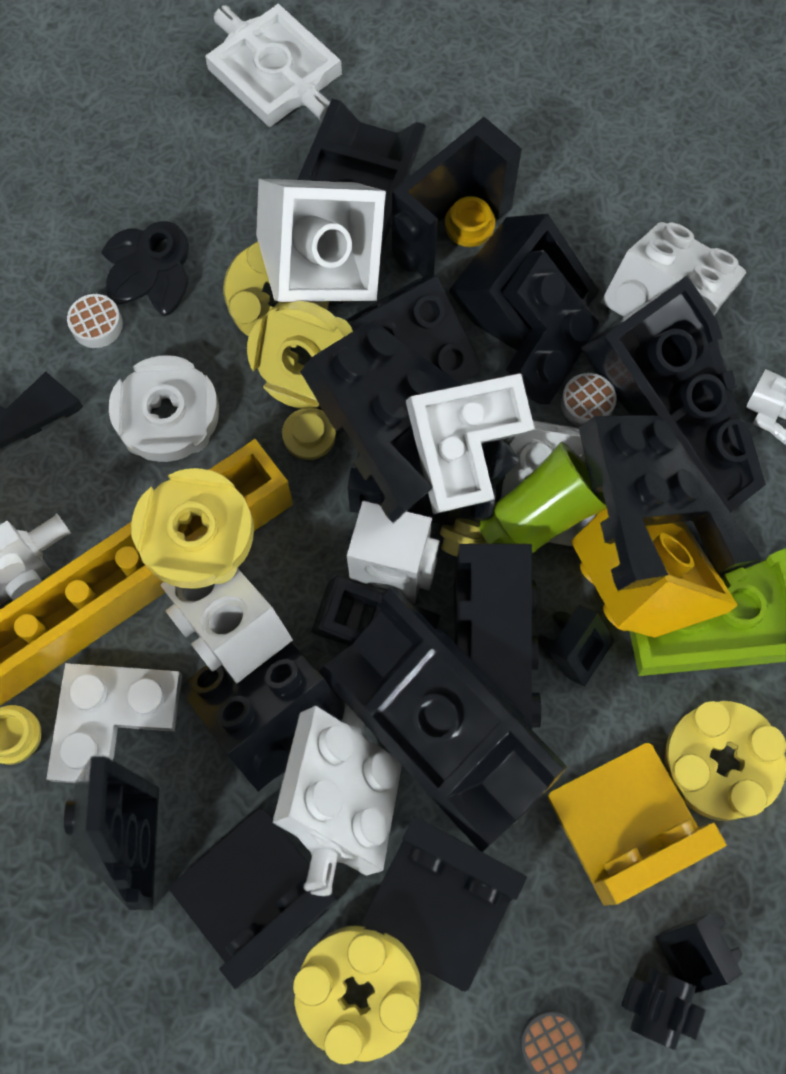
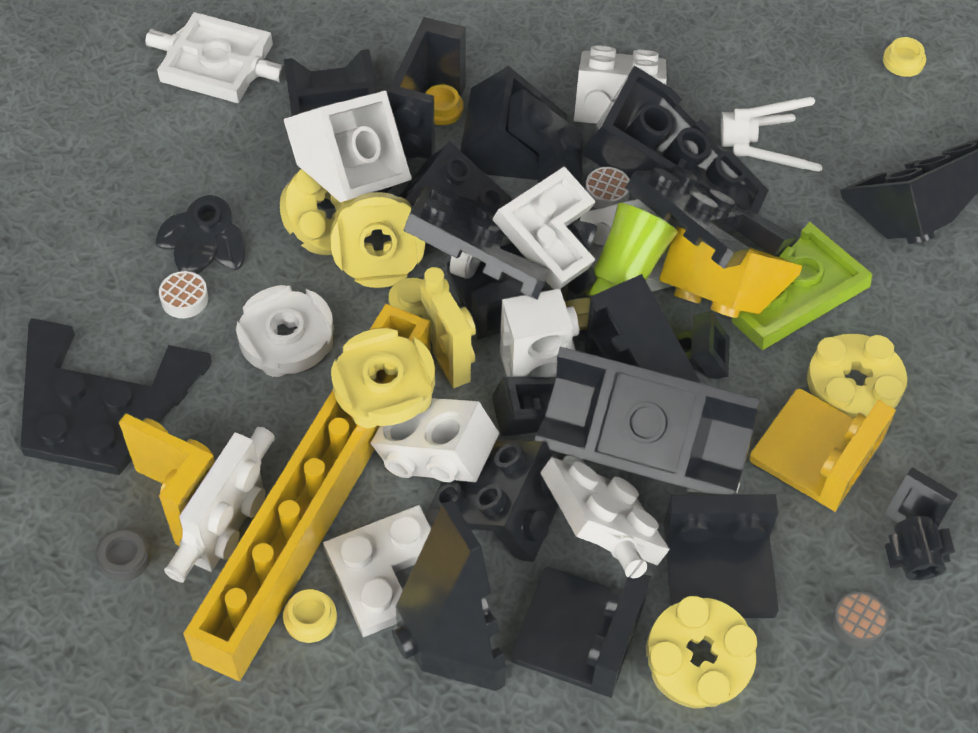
camera: 30 degrees left, 15 degrees down
none -> light yellow plate [420,267,476,389]

